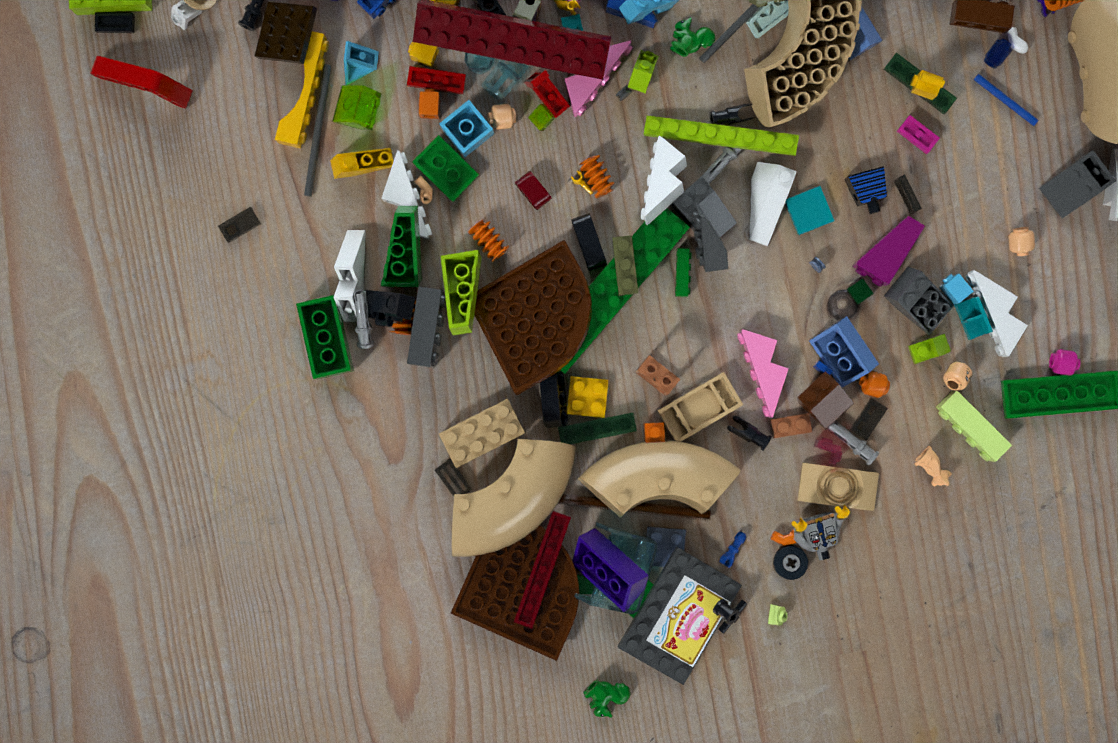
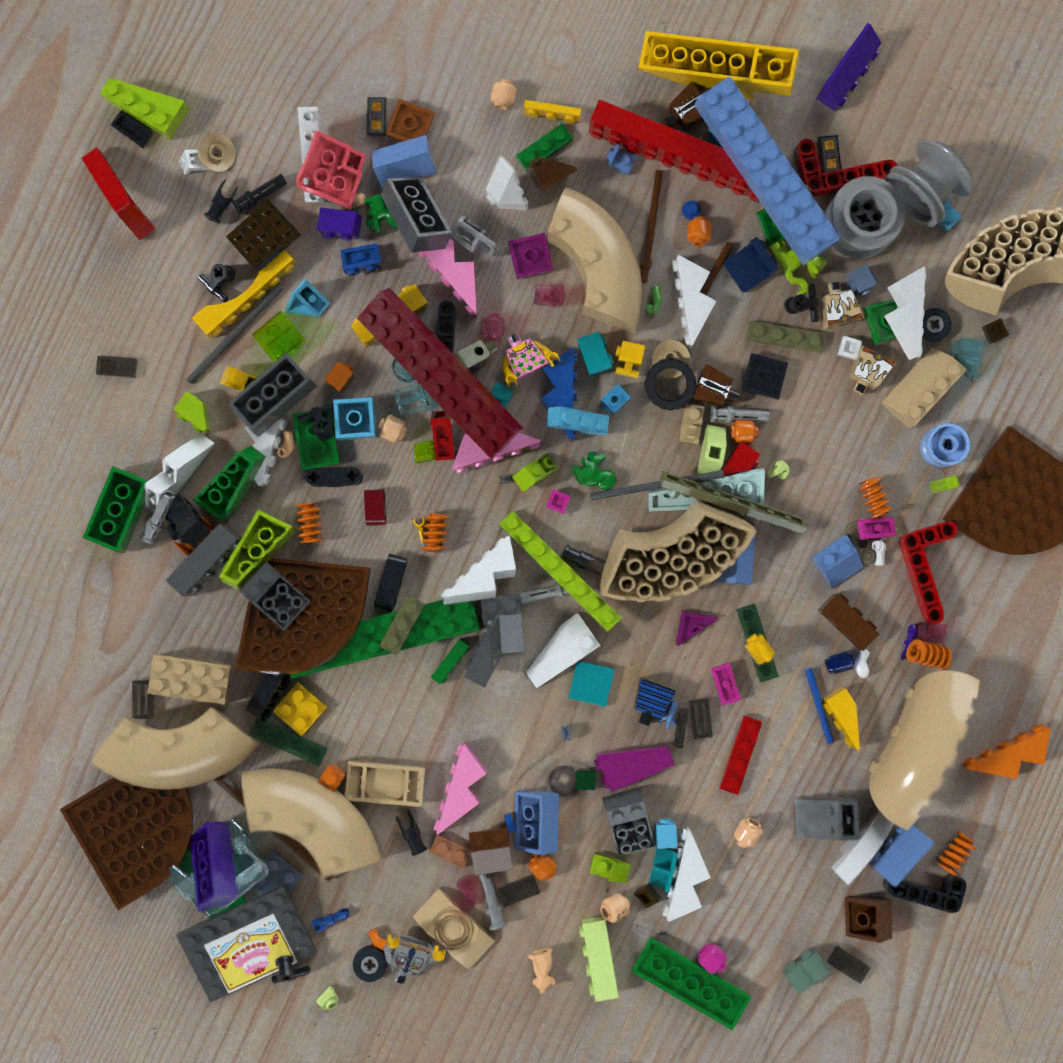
camera: 30 degrees right, 0 degrees up
red plate [407,66,466,95] -> none
dark red plate [514,511,571,629] -> none
green animal [583,680,631,718] -> none
nougat window [635,355,680,396] -> none
none -> lime slope [173,391,211,434]
none -> black piece [198,264,236,303]
none -> black piece [204,179,238,224]
none -> dark grey brick [228,352,317,437]
none -> dark grey slope [238,562,311,631]
none -> black piece [297,403,334,441]
none -> black piece [305,467,363,487]
none -> dark pink plate [546,489,571,514]
none -> dark brown plate [634,883,661,908]
none -> medium blue bar [658,700,679,729]
none -> magenta tile [675,611,717,646]
none -> clear smoke tile [689,698,713,739]
none -> red plate [719,715,762,795]
none -> yellow slope [823,687,860,750]

